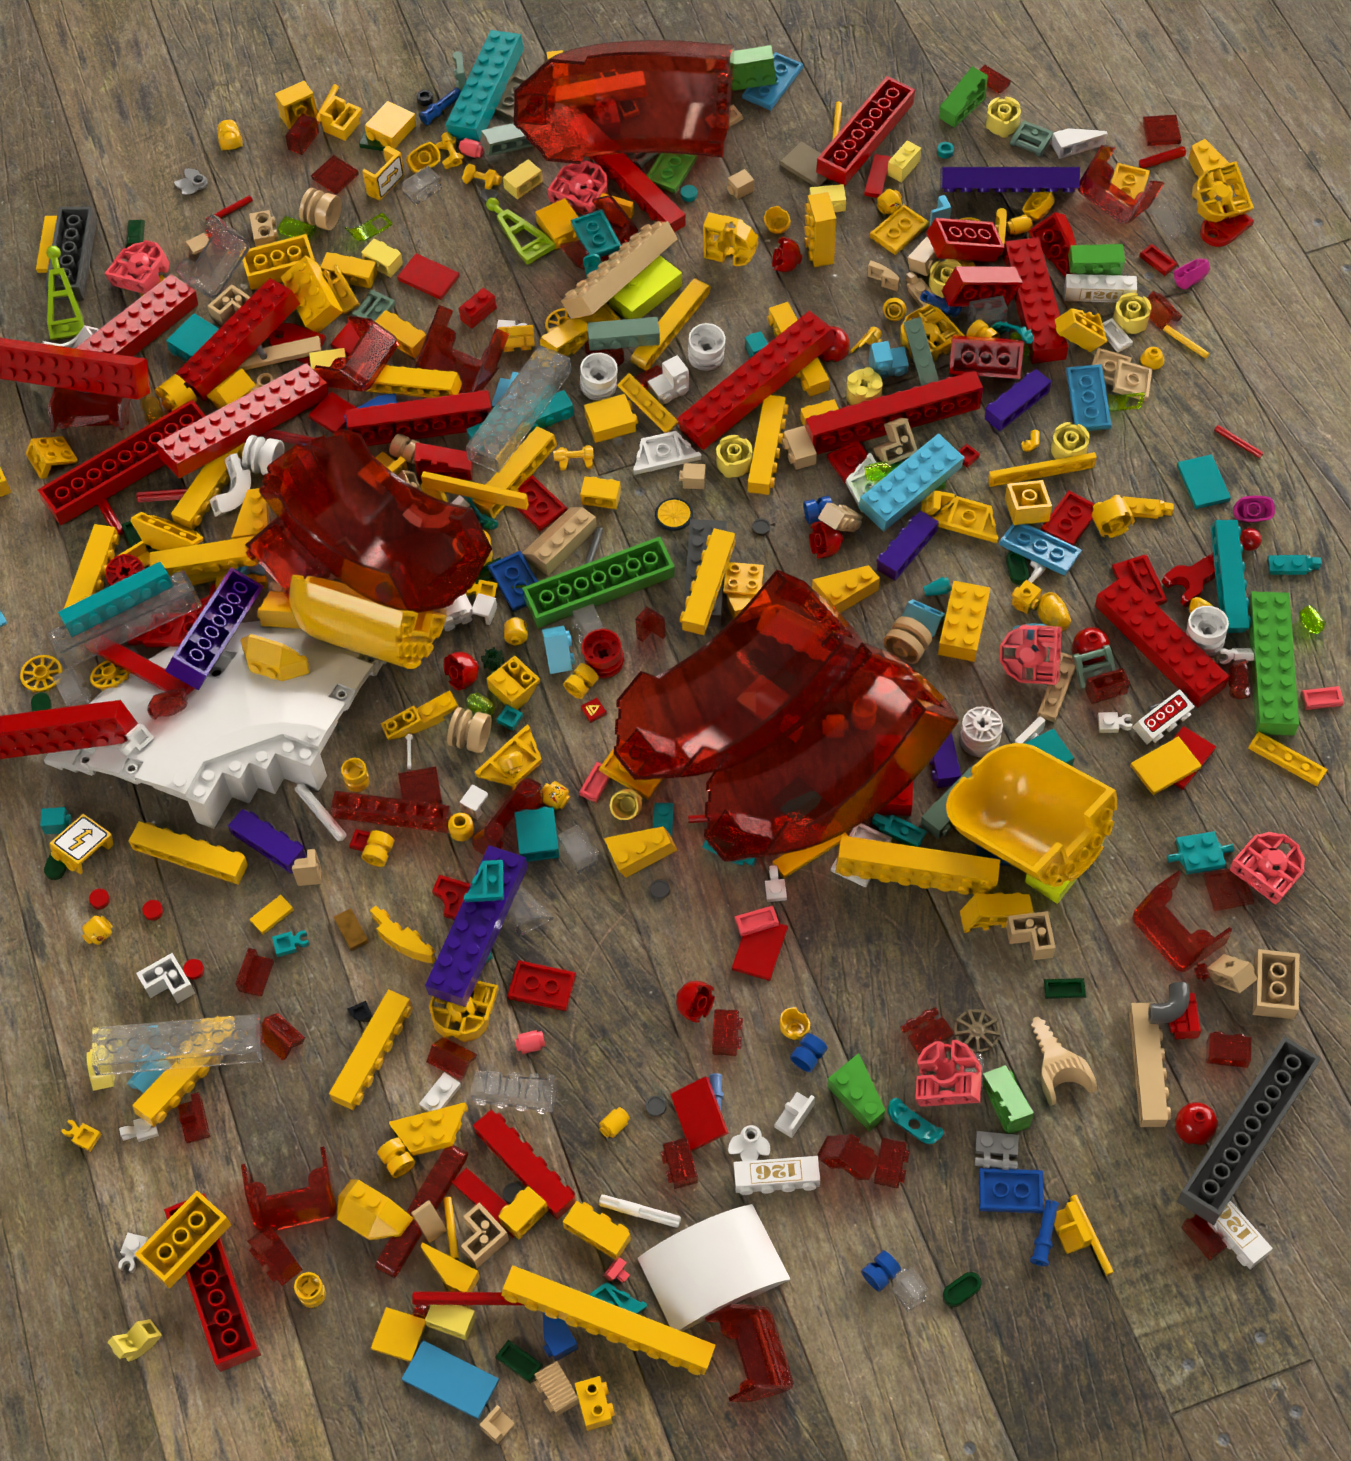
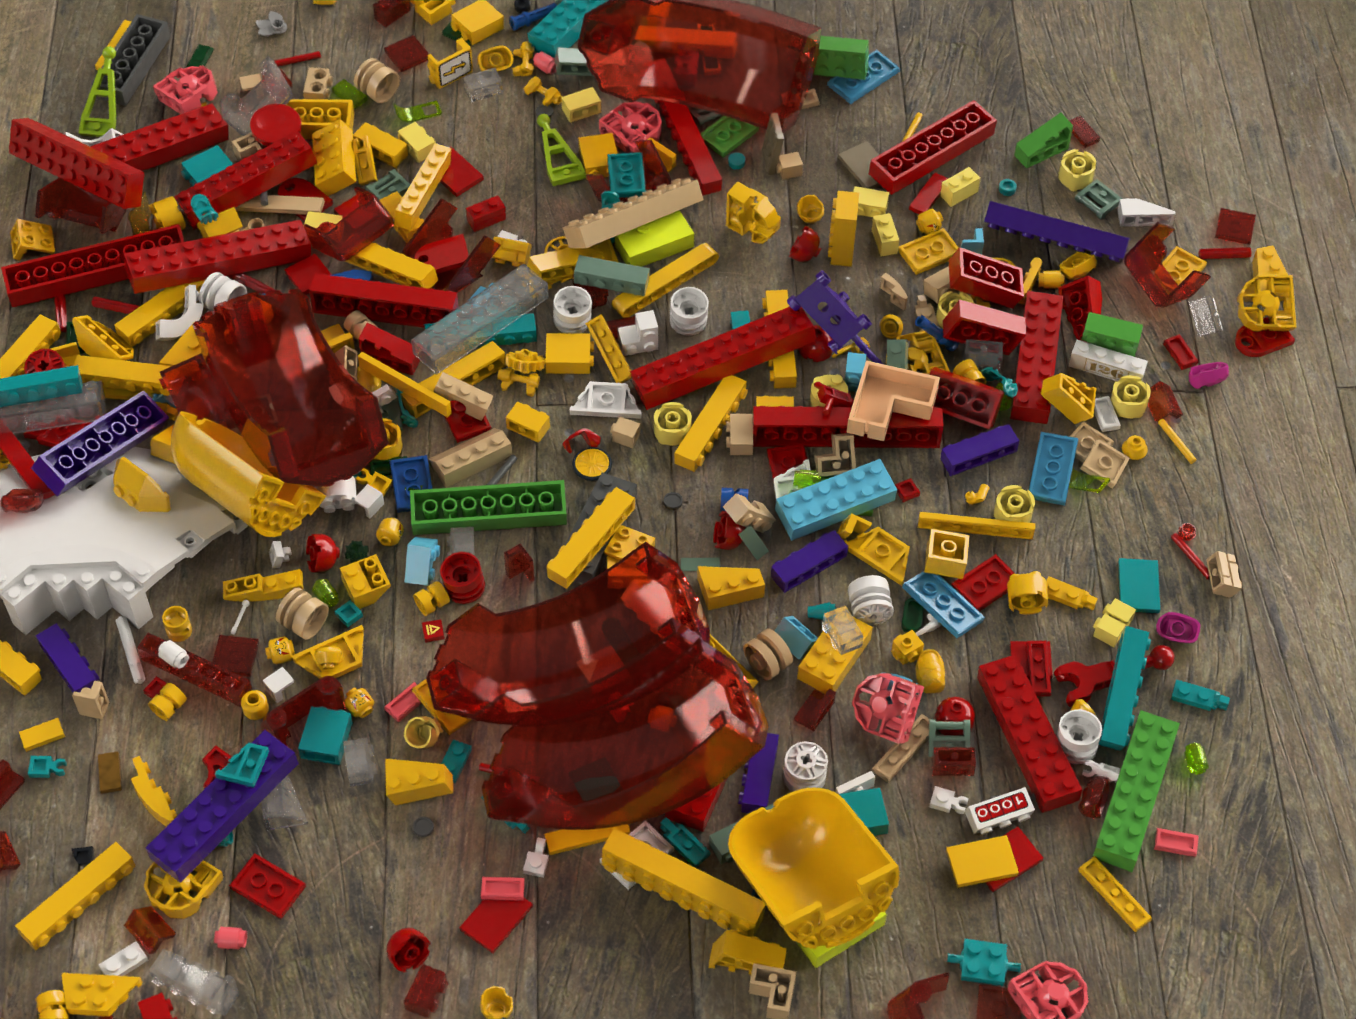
camera: 15 degrees right, 5 degrees down
none -> white brick [158,640,189,669]
none -> teal piece [190,194,219,225]
none -> red piece [250,104,302,146]
none -> yellow head [265,636,295,664]
none -> white tile [269,541,292,569]
none -> yellow brick [394,143,452,231]
none -> red tile [414,234,471,274]
none -> tan arch [433,372,493,421]
none -> yellow gear [505,349,545,374]
none -> red piece [563,428,601,454]
none -> sand green sticker [681,558,720,571]
none -> sand green sticker [738,525,769,560]
none -> dark tan tile [762,113,784,175]
none -> dark purple piece [787,270,883,364]
none -> clear red panel [794,689,836,732]
none -> red piece [814,382,854,416]
none -> clear brick [822,605,864,655]
none -> light nougat piece [847,361,940,441]
none -> white wheel [847,575,894,625]
none -> light yellow brick [872,213,899,256]
none -> light yellow piece [1093,598,1136,647]
none -> clear red plate [1177,523,1196,541]
none -> tan brick [1206,551,1242,598]

